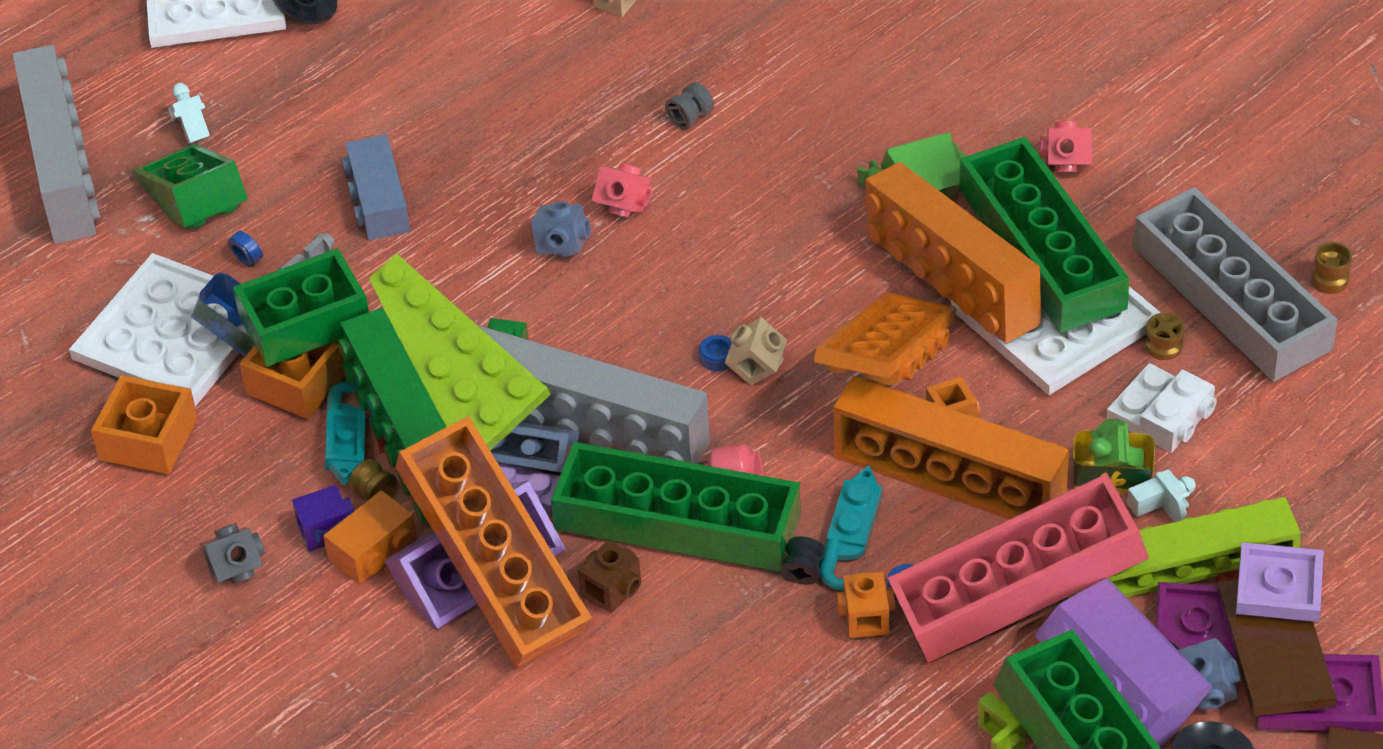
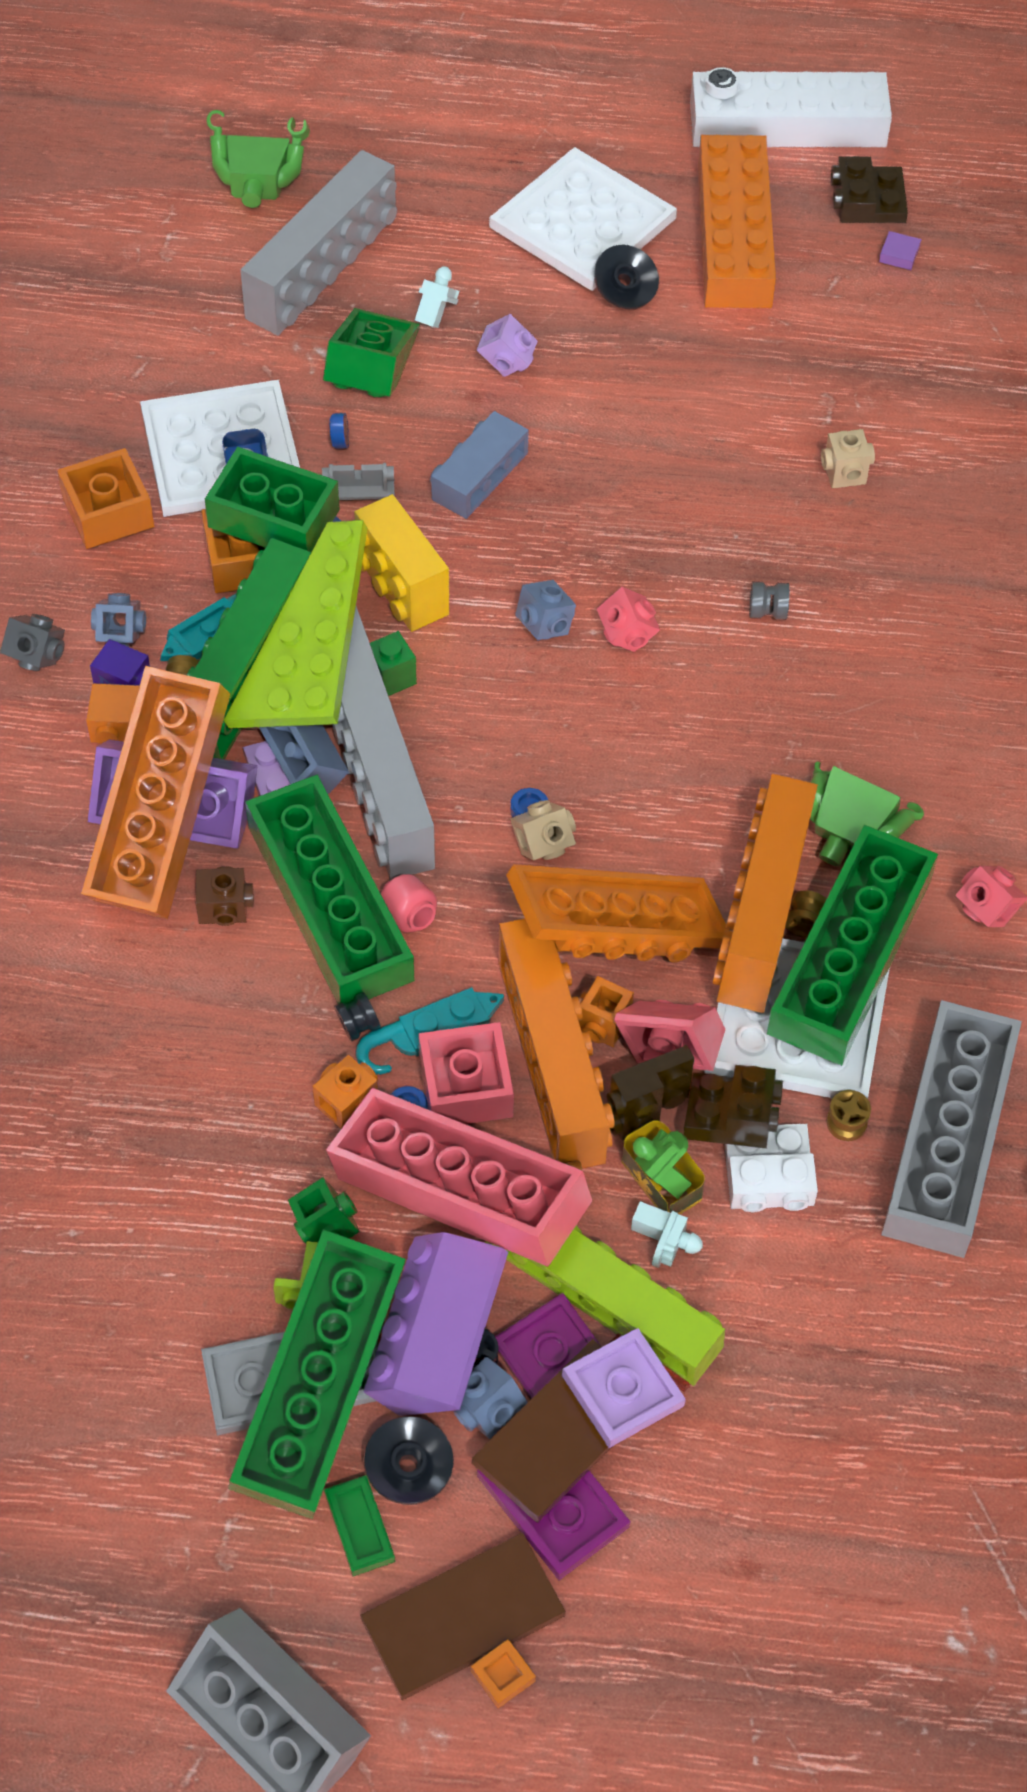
camera: 45 degrees right, 10 degrees up
none -> sand blue brick [91,593,146,647]
none -> green brick [288,1177,360,1244]
none -> yellow brick [354,494,449,632]
none -> coral brick [419,1022,514,1124]
none -> lavender brick [477,314,538,377]
none -> dark brown plate [607,1045,694,1141]
none -> coral slope [614,1000,726,1071]
none -> dark brown plate [684,1065,783,1149]

